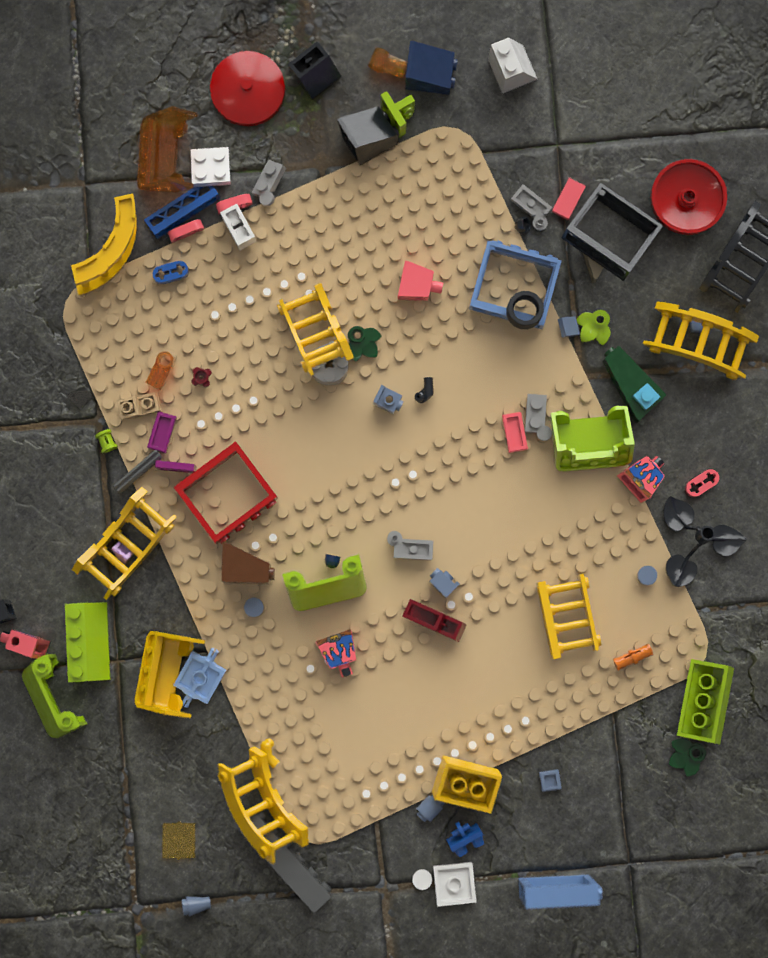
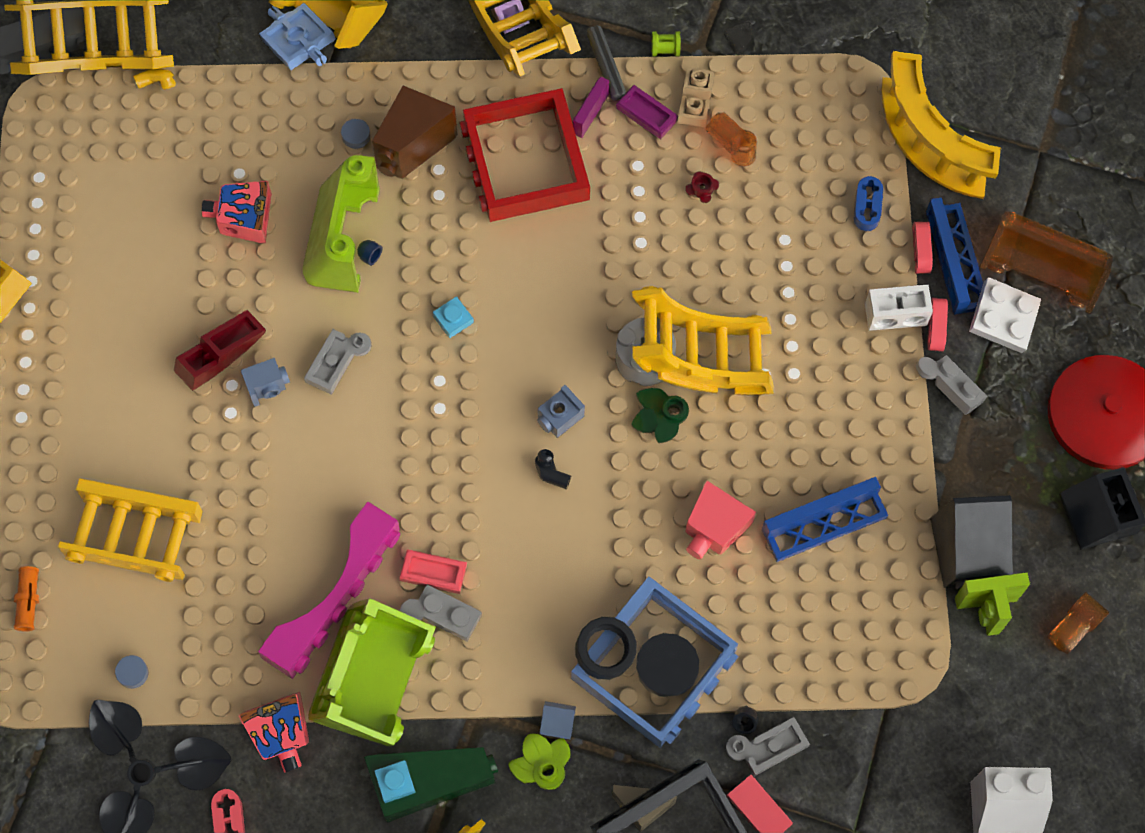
camera: 115 degrees right, 15 degrees down
dark blue slope [405,41,458,95] -> none
none -> dark pink arch [258,501,400,679]
none -> medium azure plate [433,296,474,338]
none -> black tile [636,633,699,697]
none -> blue fence [762,477,888,562]

